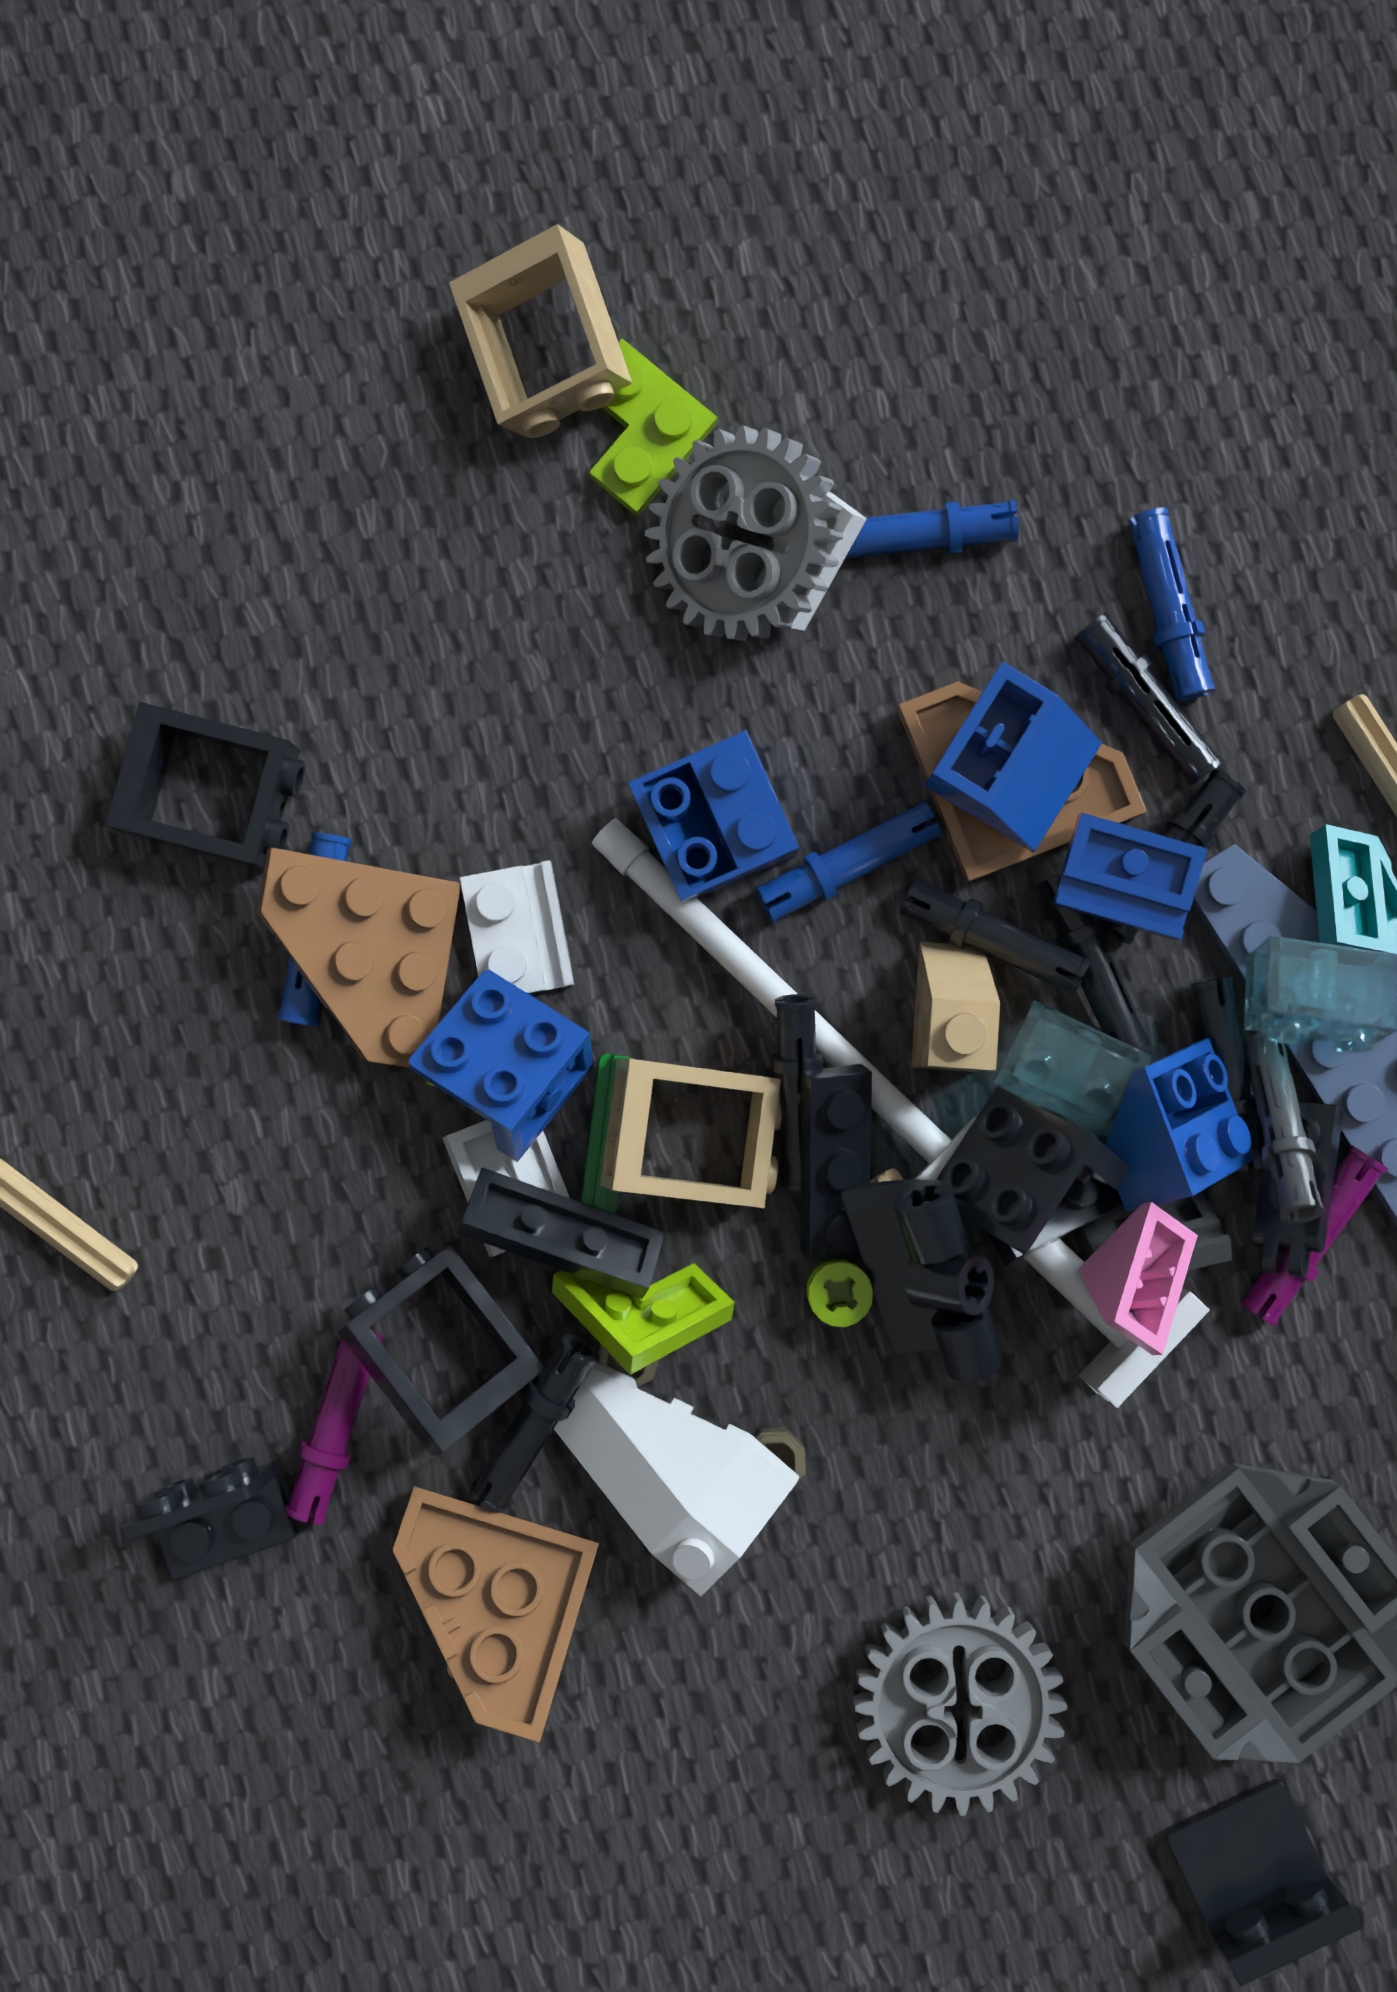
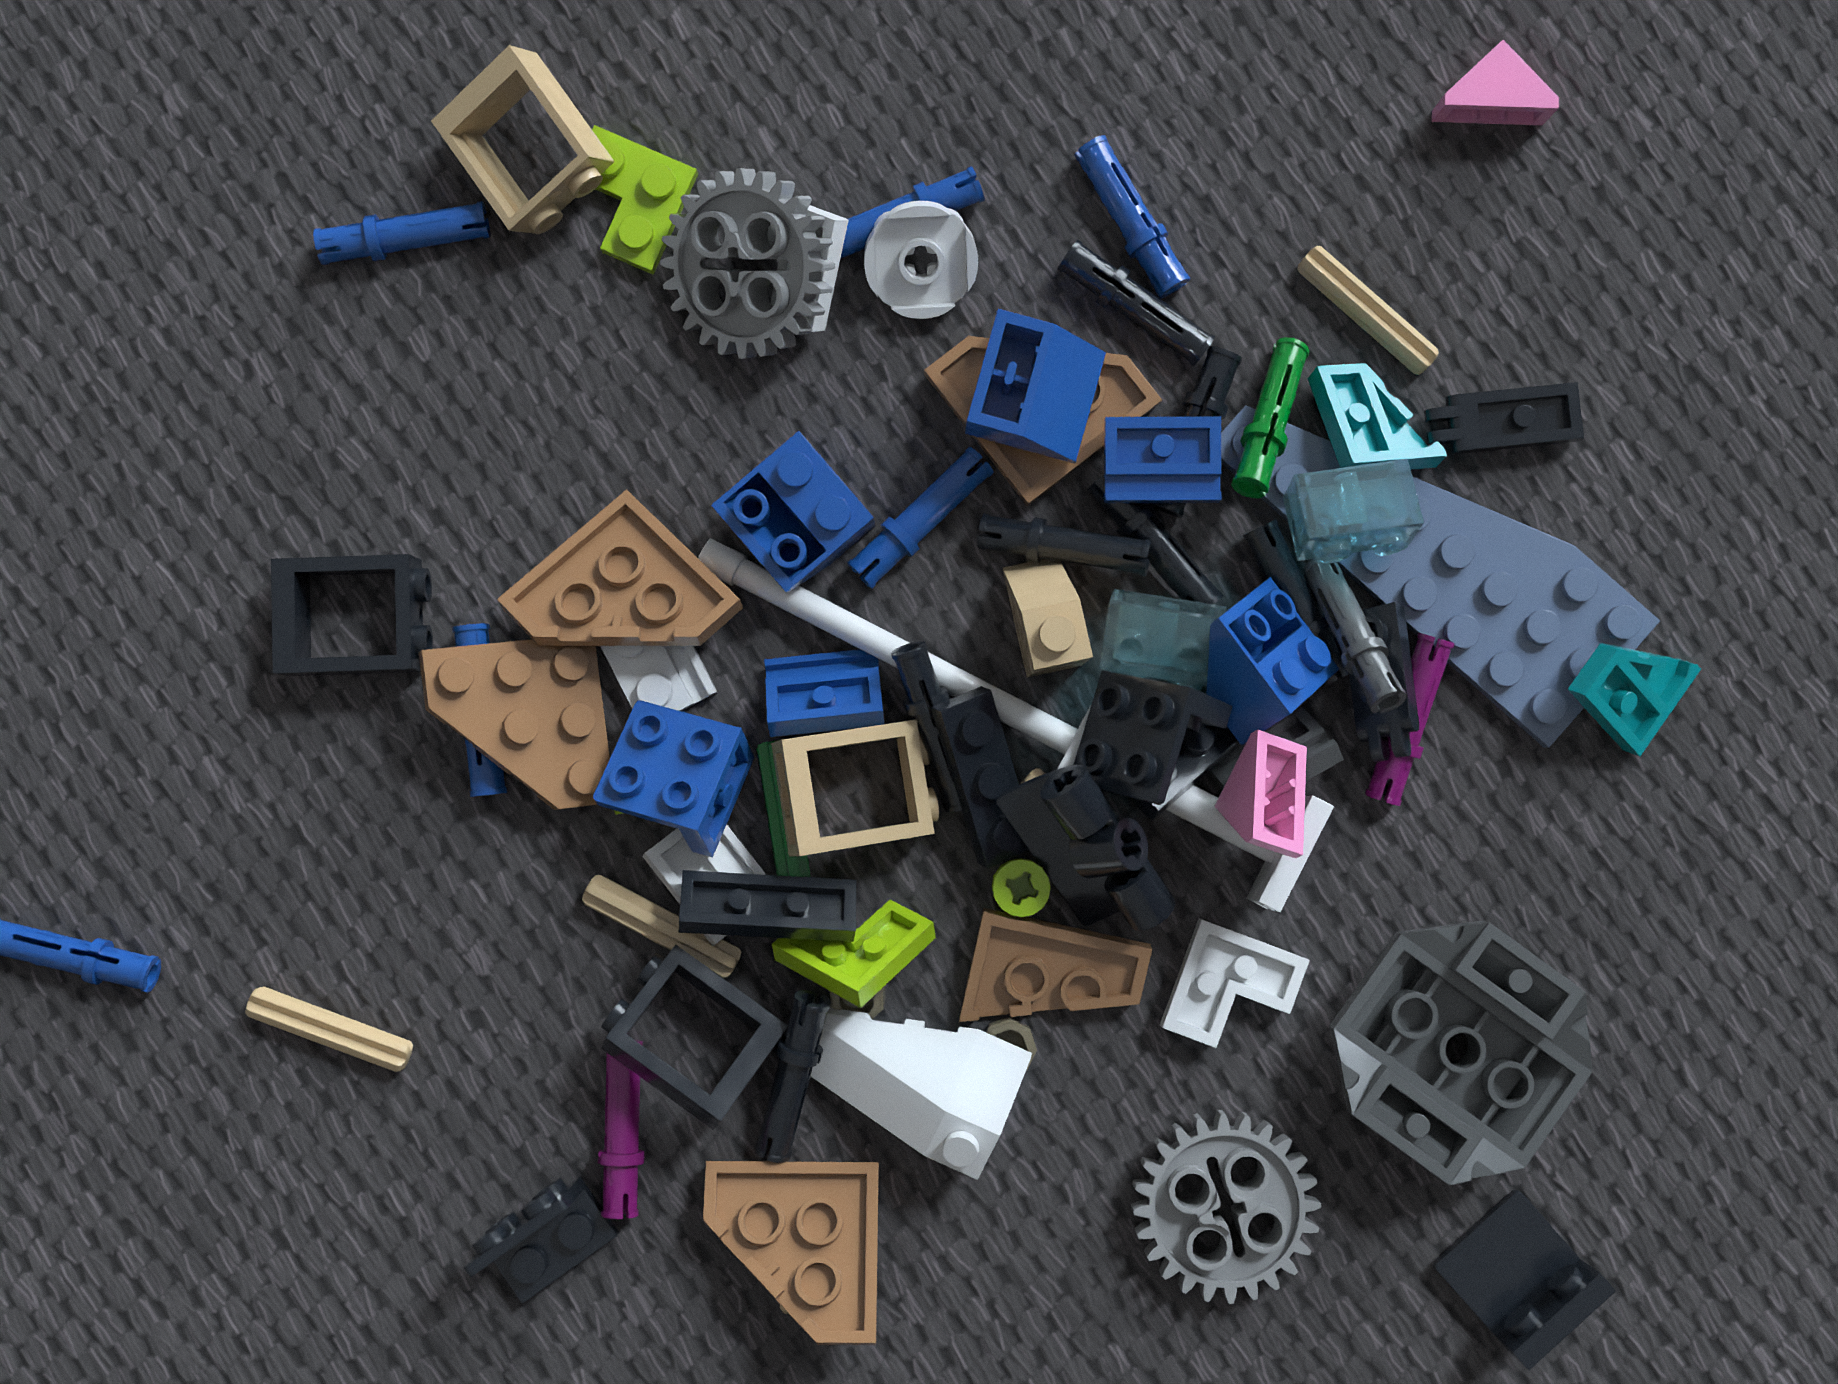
camera: 20 degrees left, 0 degrees up
none -> blue pin [313,201,491,265]
none -> medium nougat plate [497,489,743,646]
none -> tan axle [582,875,741,978]
none -> blue plate [764,649,884,737]
none -> white plate [864,201,978,319]
none -> medium nougat wing [959,908,1152,1022]
none -> white plate [1160,918,1310,1048]
none -> green pin [1231,337,1310,498]

